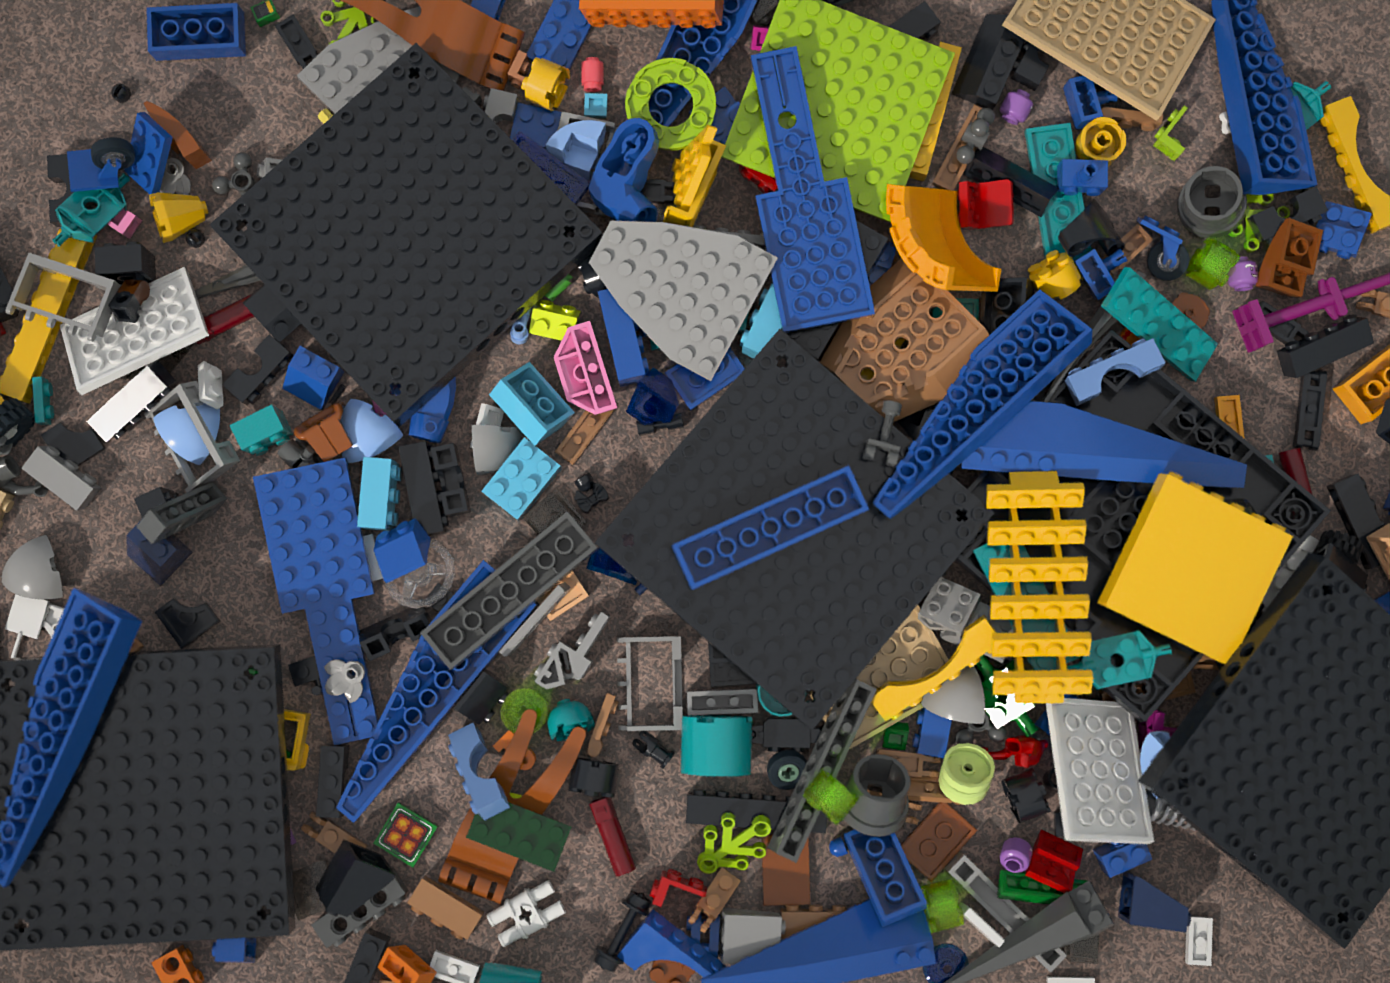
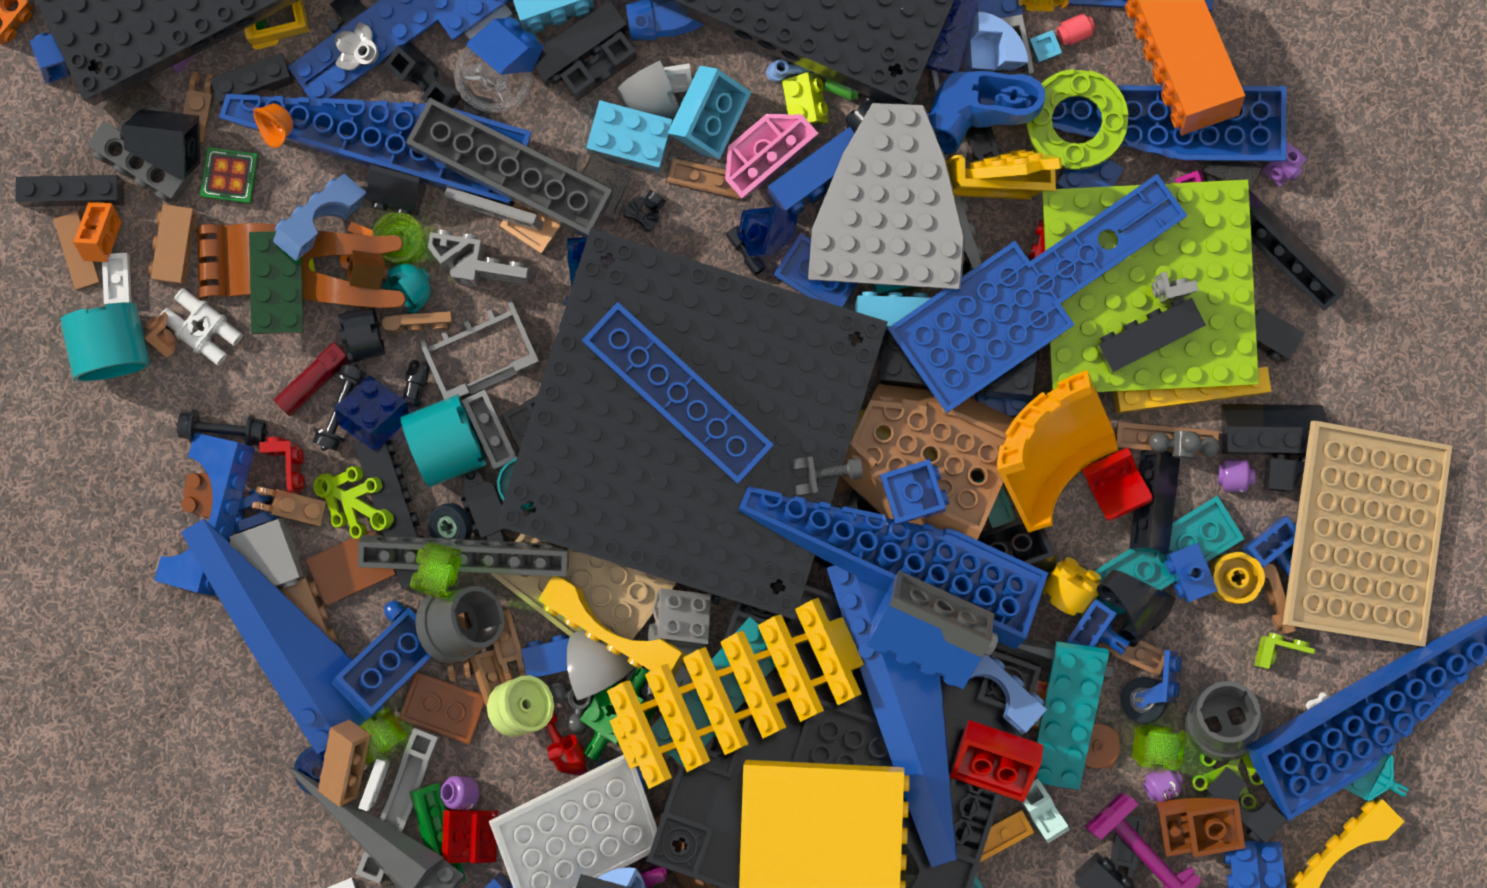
camera: 70 degrees right, 0 degrees up
green slope [882,722,909,750] -> none
black brick [1001,768,1051,823] -> none
teal plate [1067,631,1172,689] -> none
none -> nougat bracket [144,312,176,358]
none -> orange helmet [253,103,294,148]
none -> black piece [312,364,367,451]
none -> medium nougat brick [318,720,371,807]
none -> clear blue brick [334,375,409,451]
none -> reddish brown brick [347,250,388,289]
none -> piece [867,571,998,689]
none -> blue plate [880,459,949,525]
none -> red slope [950,720,1044,802]
none -> light aqua brick [1021,779,1070,843]
none -> black brick [1096,296,1206,373]
none -> light grey bracket [1151,272,1198,302]

